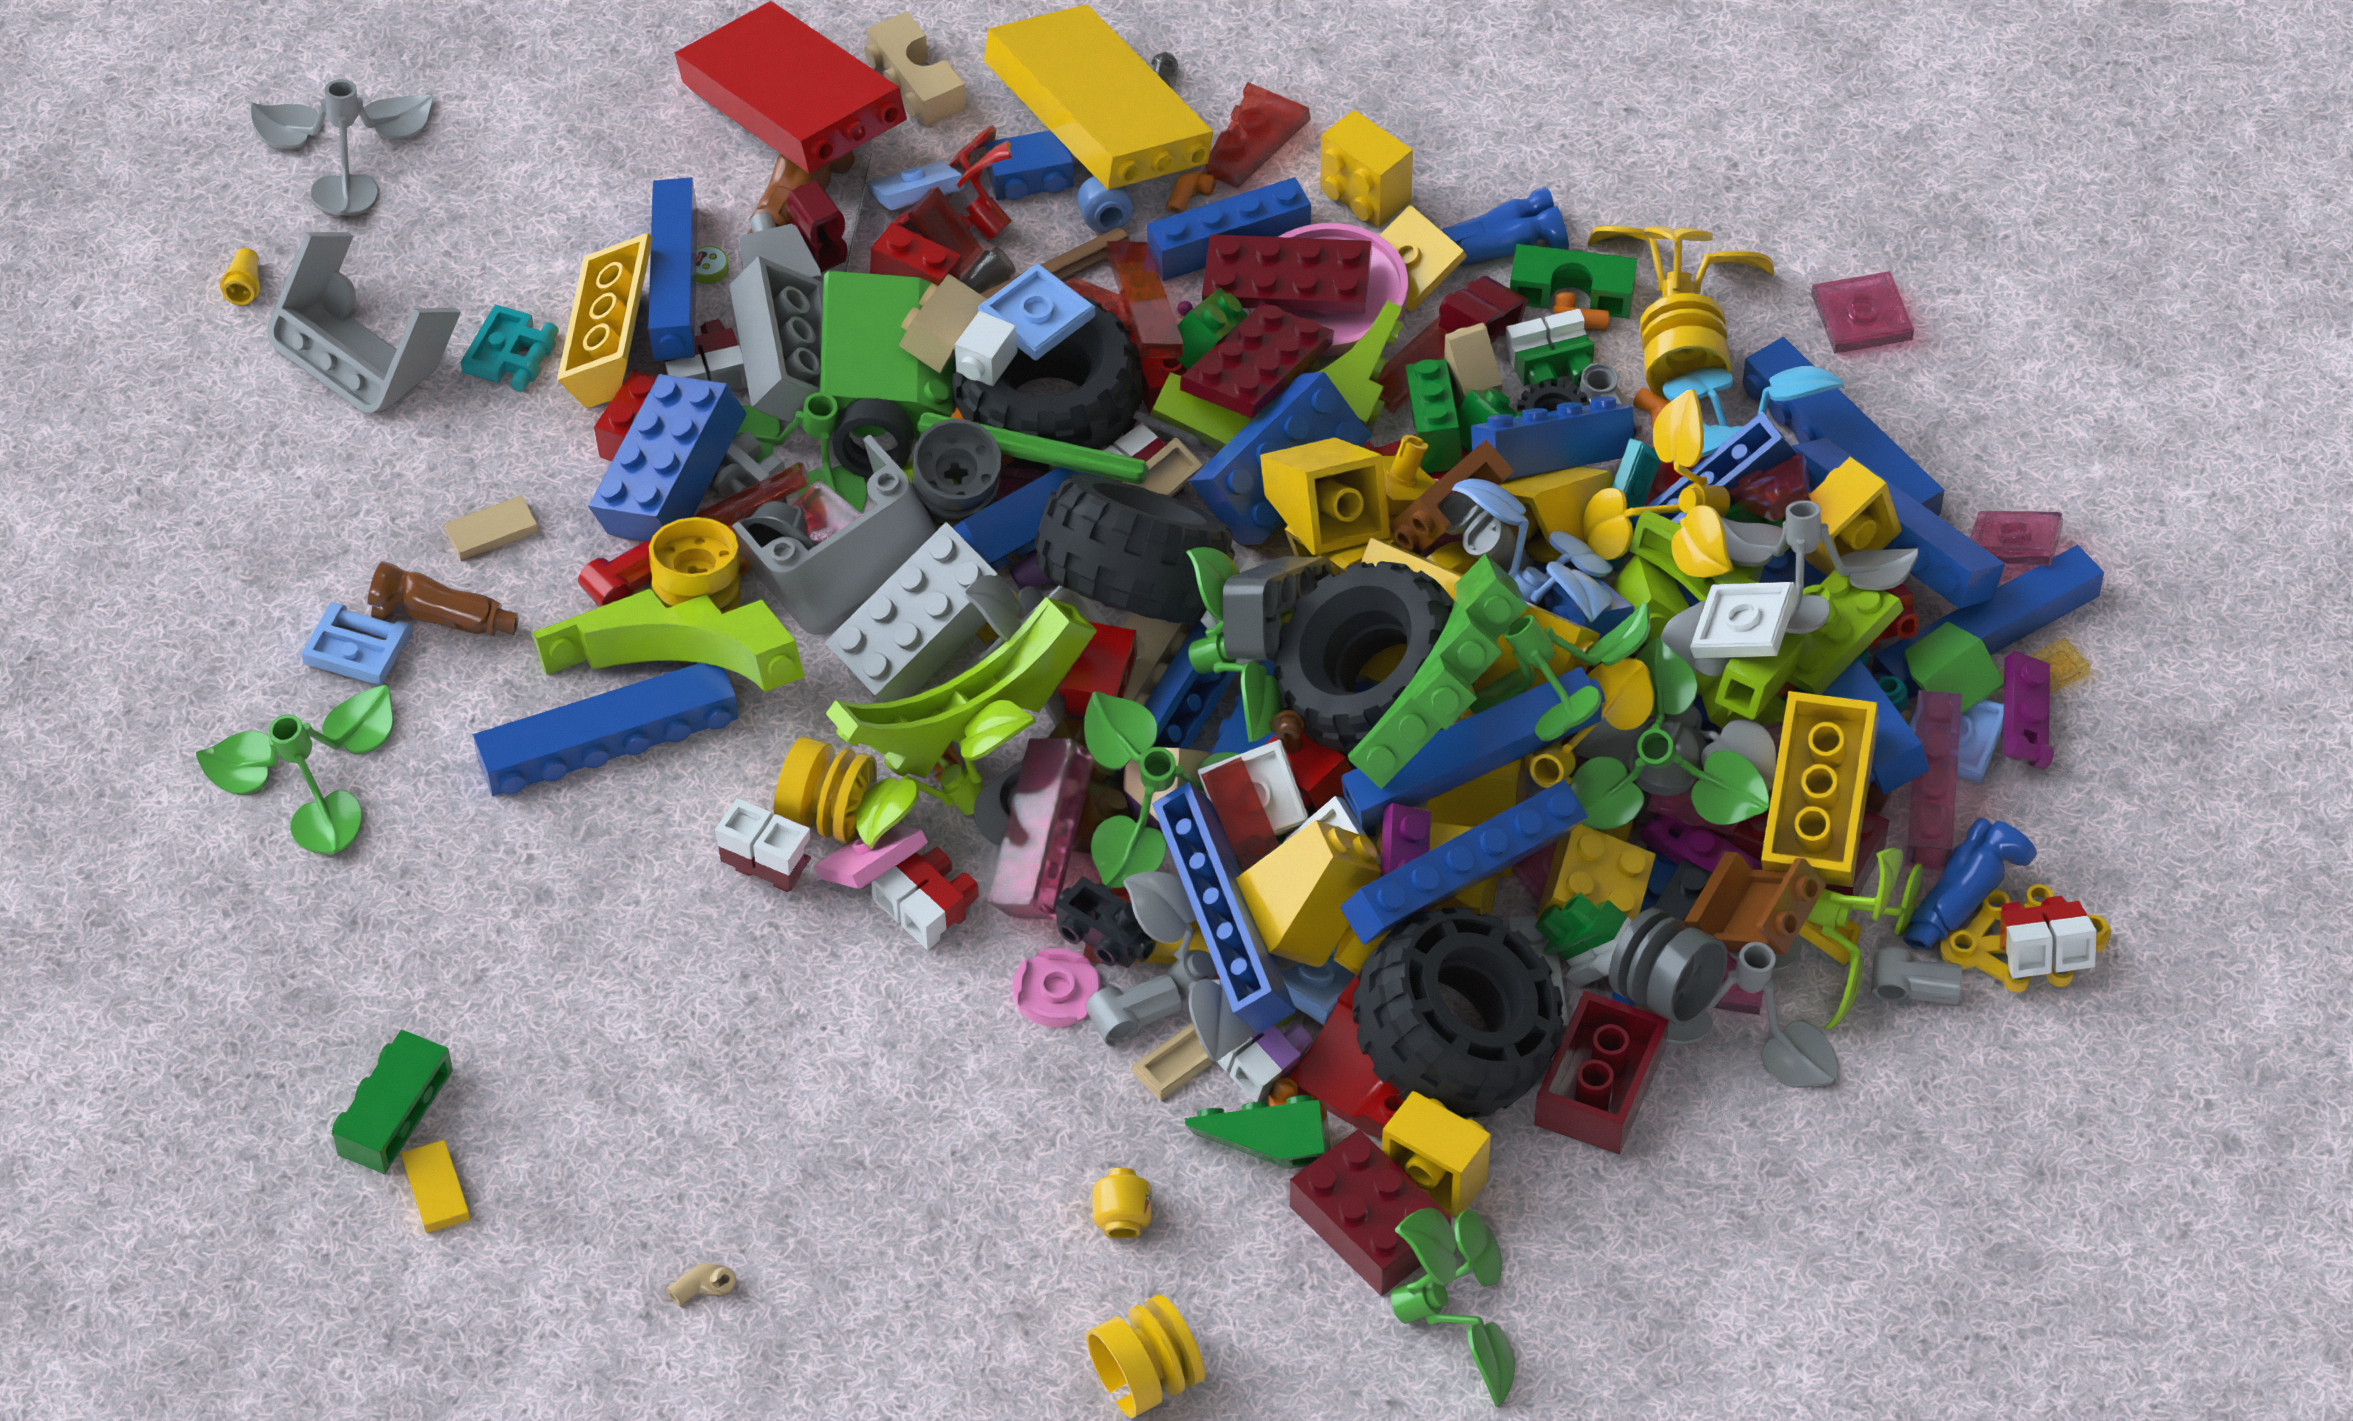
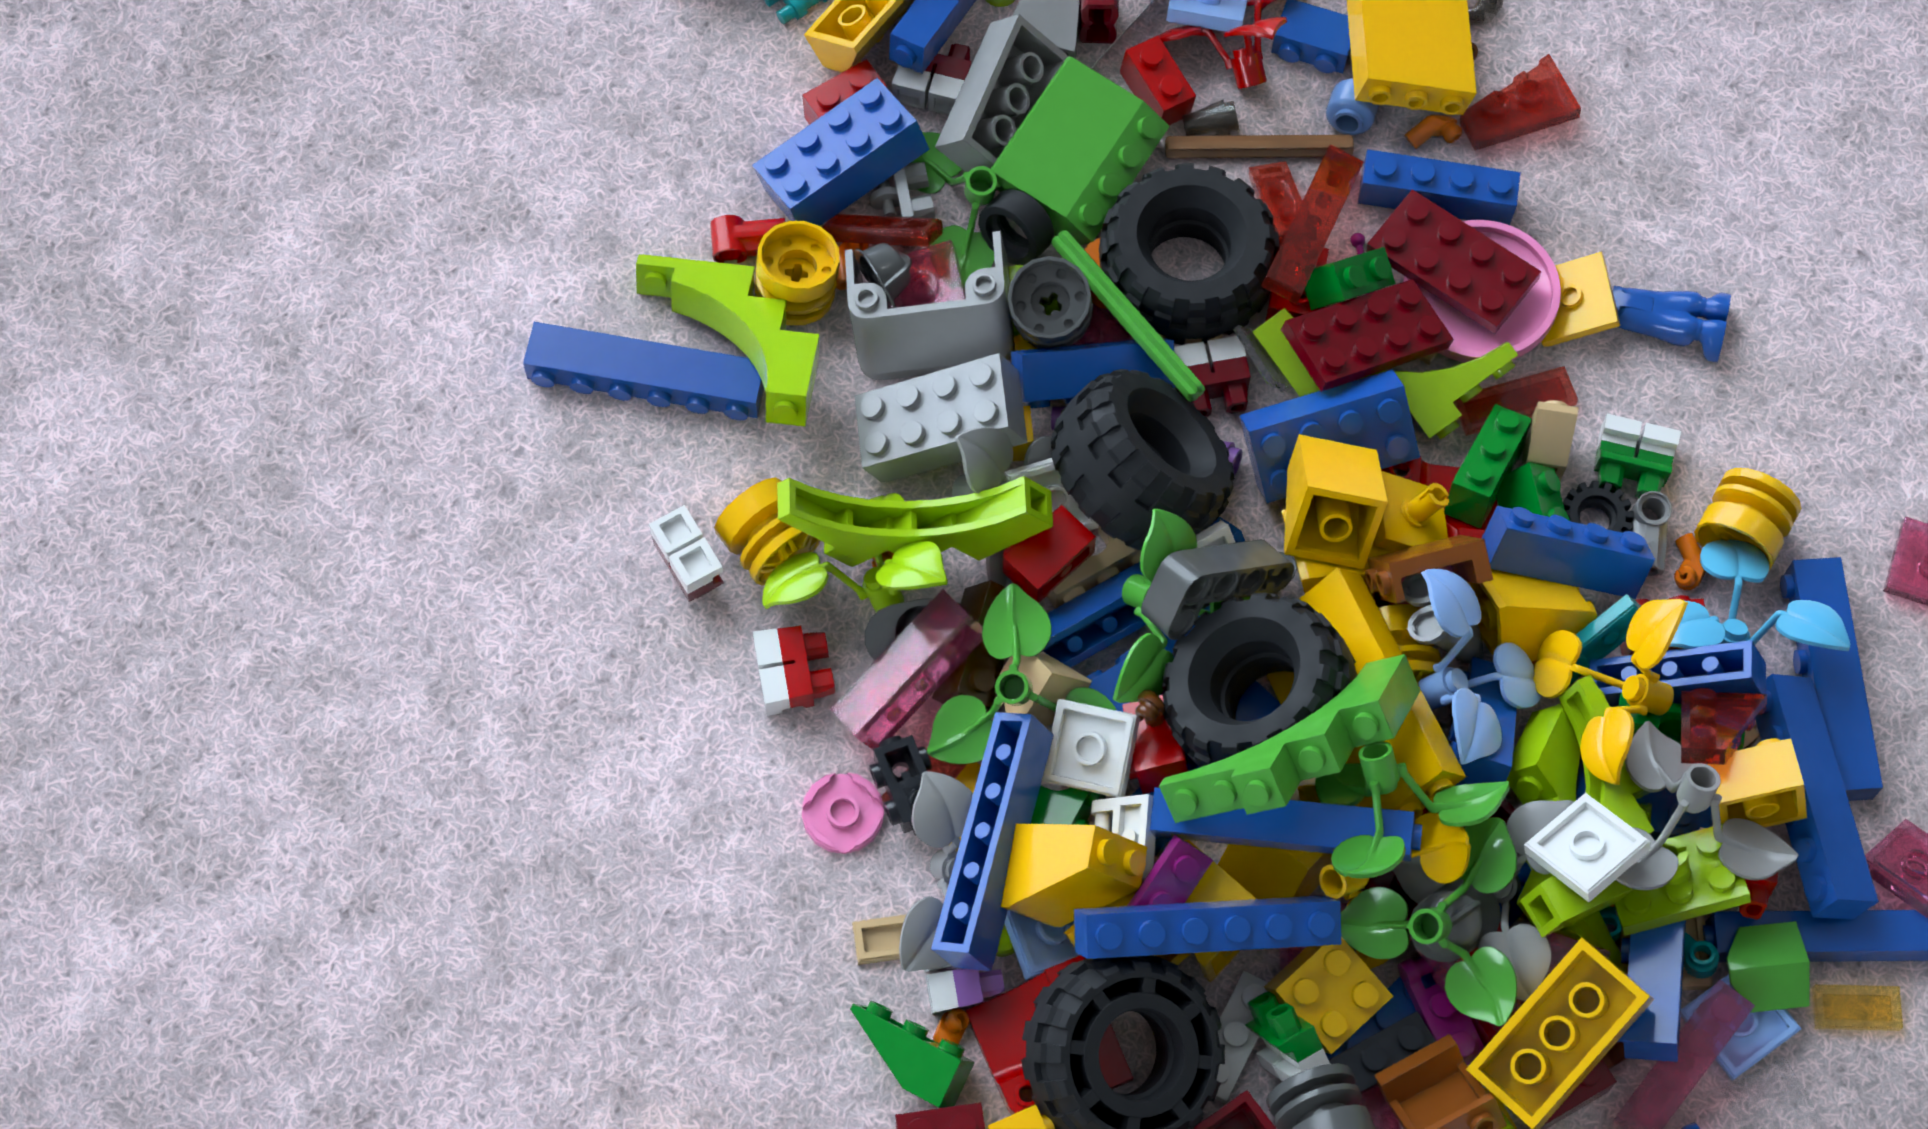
camera: 30 degrees right, 15 degrees up
bright green plant [196,685,394,855] -> none
light blue plate [301,602,413,686] -> none
green brick [332,1029,453,1174] -> none
dark orange piece [367,561,519,636] -> none
yellow tile [401,1139,470,1233] -> none
tan tile [444,495,539,561] -> none
tan arm [666,1263,737,1307] -> none
bright pink plate [814,824,928,889] -> none
tan brick [898,274,988,373] -> none
clear red tile [906,187,983,274] -> none
white brick [955,311,1017,386] -> none
light blue plate [978,263,1095,361] -> none
light grey piece [1085,974,1182,1046] -> none
yellow head [1092,1168,1152,1238] -> none
tan tile [1122,437,1204,497] -> none
clear red tile [1201,757,1280,873] -> none
yellow brick [1320,109,1413,227] -> none
dark red brick [1438,276,1528,344] -> none
green arch [1510,244,1637,319] -> none
orange arm [1552,292,1609,331] -> none
yellow plant [1588,225,1774,298] -> none
magenta plate [2003,650,2054,770] -> none

